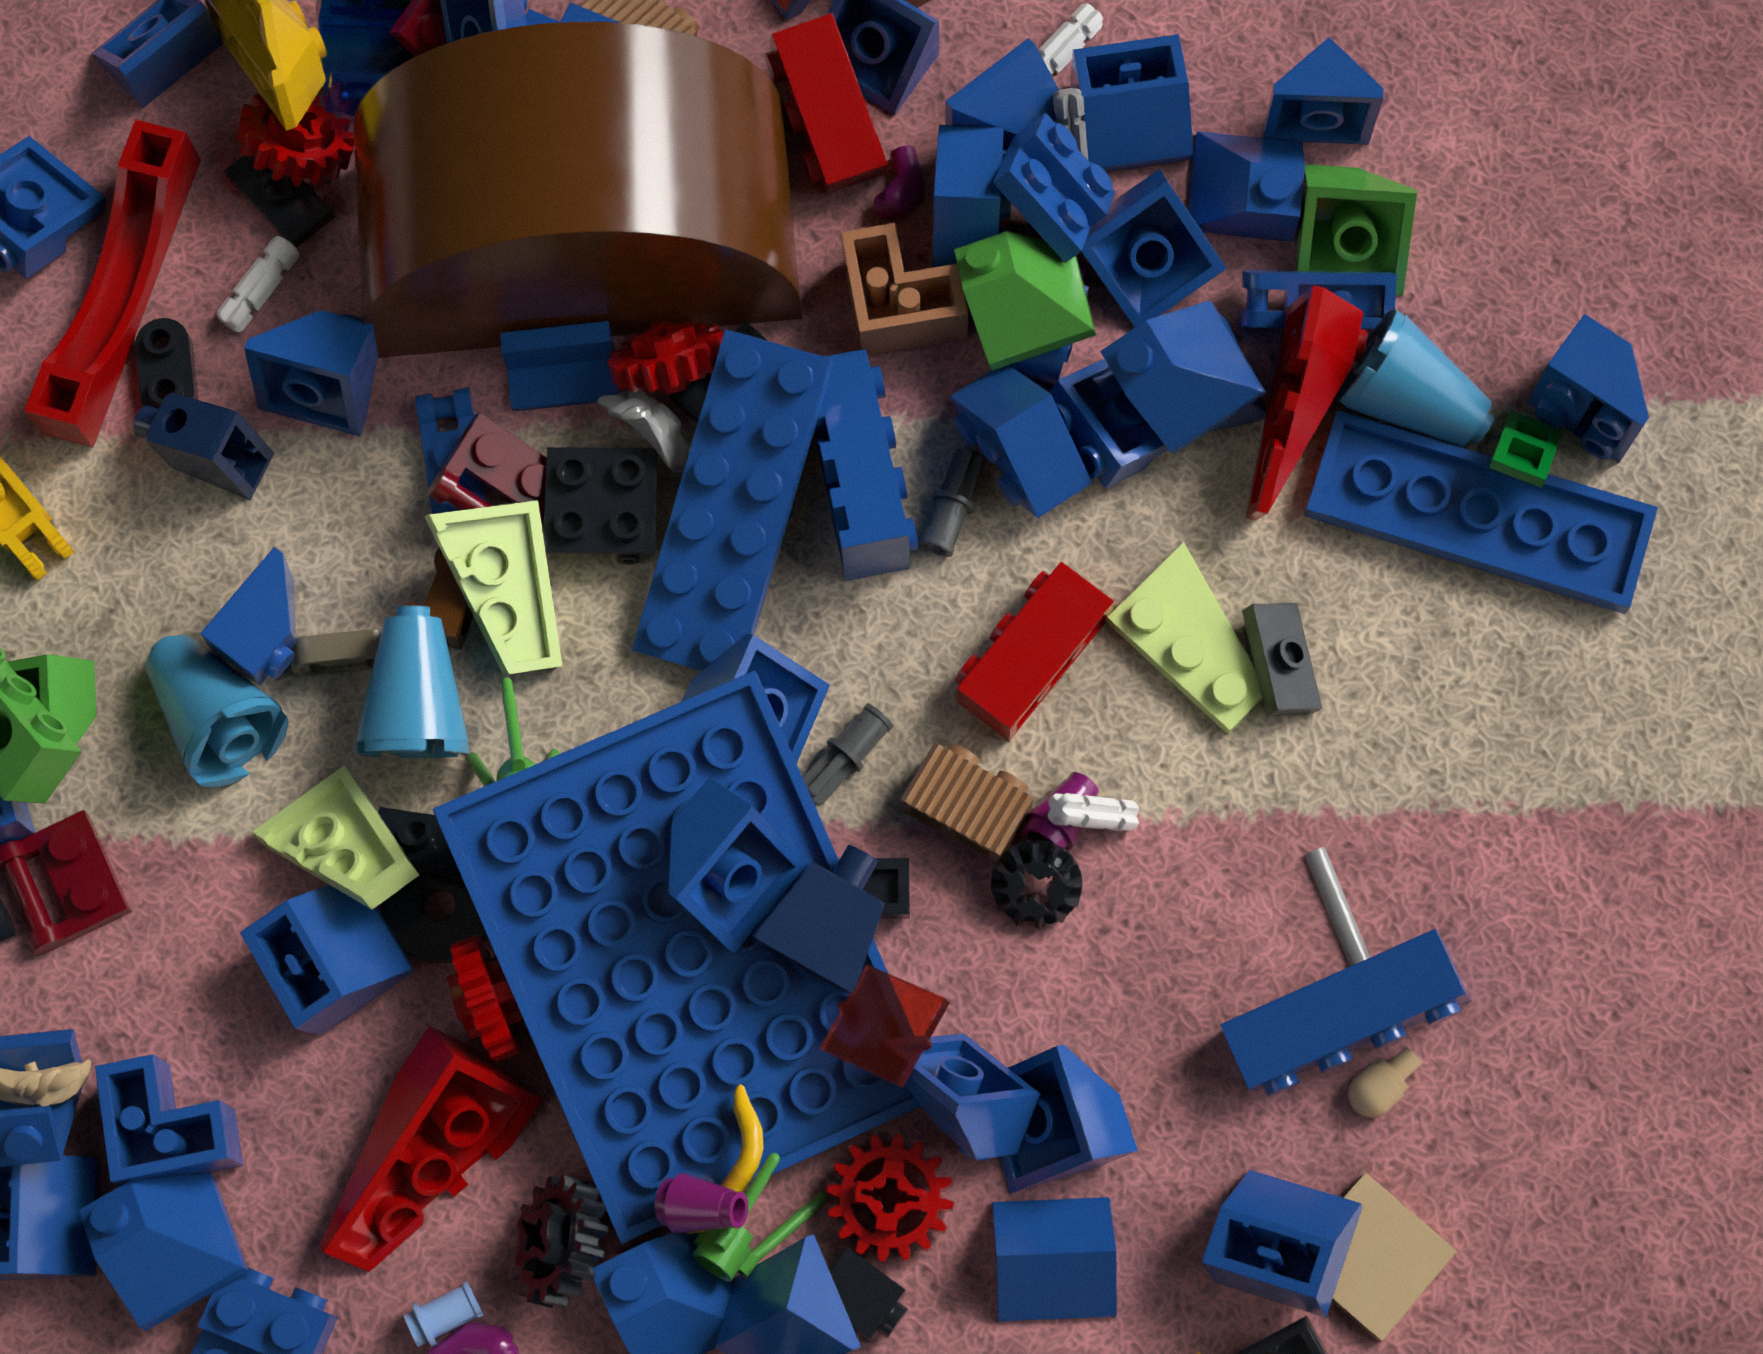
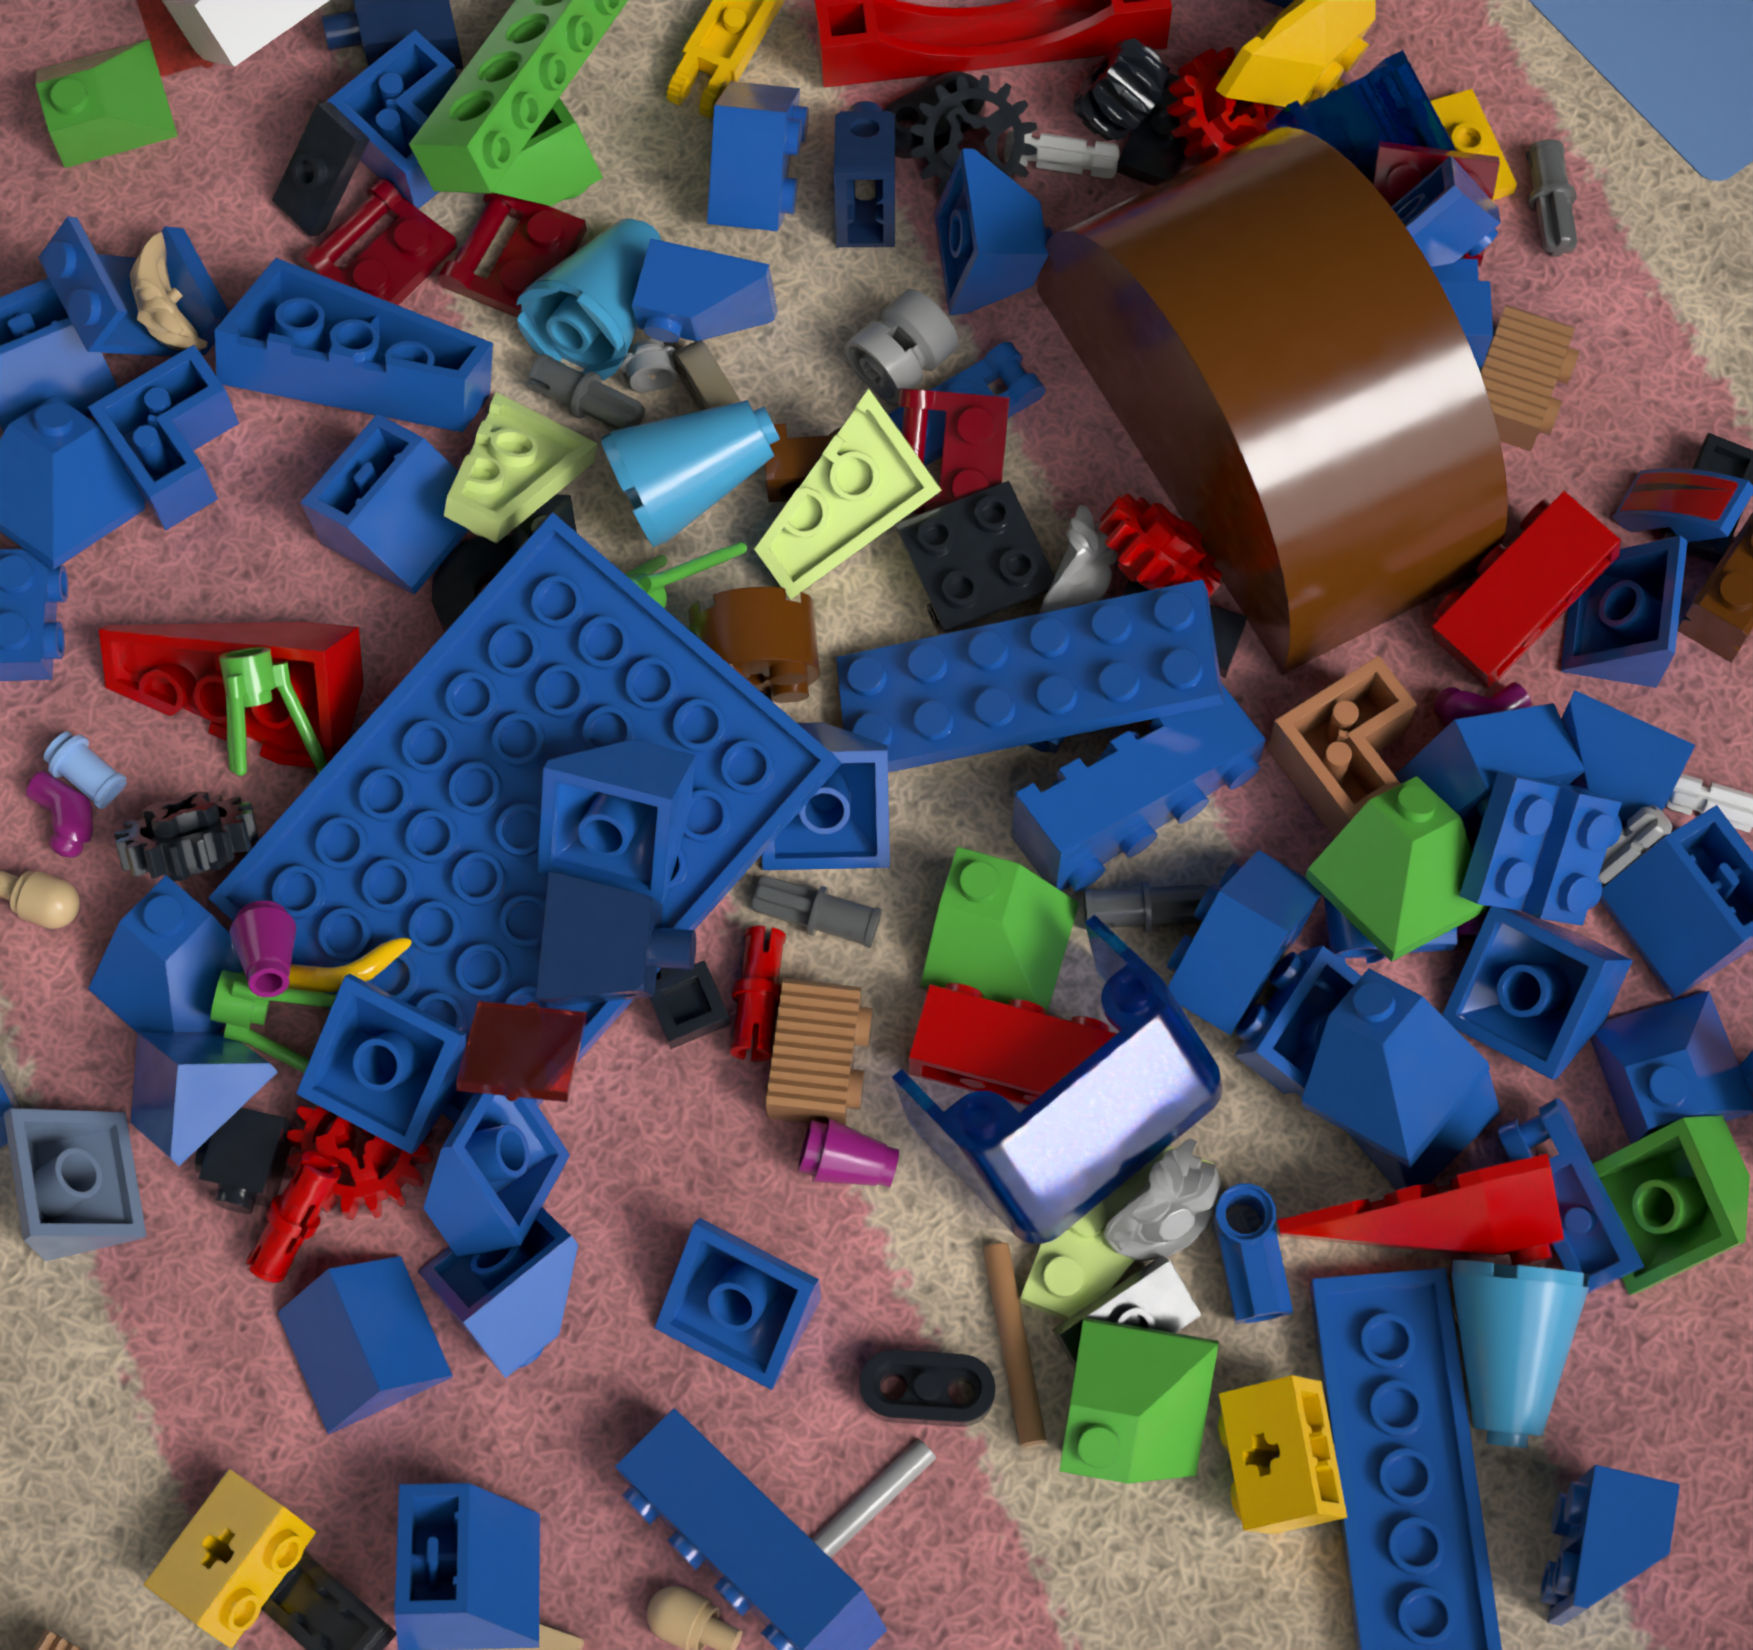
camera: 65 degrees right, 5 degrees down
red gear [447,934,524,1063] -> none
blue panel [500,321,619,411] -> none
black gear [991,840,1083,930] -> none
white axle [1047,793,1140,831] -> none
green slope [1489,410,1562,488] -> none
none -> blue wedge [215,257,493,433]
none -> bright green plant [219,647,328,776]
none -> red pin [246,1151,342,1283]
none -> blue slope [296,974,466,1154]
none -> dark red plate [437,192,587,318]
none -> dark grey axle [527,354,645,430]
none -> light grey plate [621,339,677,393]
none -> blue slope [654,1217,821,1390]
none -> reddish brown brick [688,586,820,703]
none -> blue brick [707,81,809,231]
none -> red pin [730,925,786,1062]
none -> light grey wheel [845,289,959,404]
none -> black plate [860,1350,996,1427]
none -> clear blue windscreen [892,914,1223,1244]
none -> black gear [910,75,1038,196]
none -> bright green slope [920,846,1079,1015]
none -> medium nougat bar [983,1243,1047,1447]
none -> bright green slope [1059,1317,1219,1484]
none -> black gear [1073,38,1170,141]
none -> light grey hat [1103,1139,1223,1261]
none -> blue piece [1212,1183,1293,1324]
none -> yellow brick [1218,1375,1348,1534]

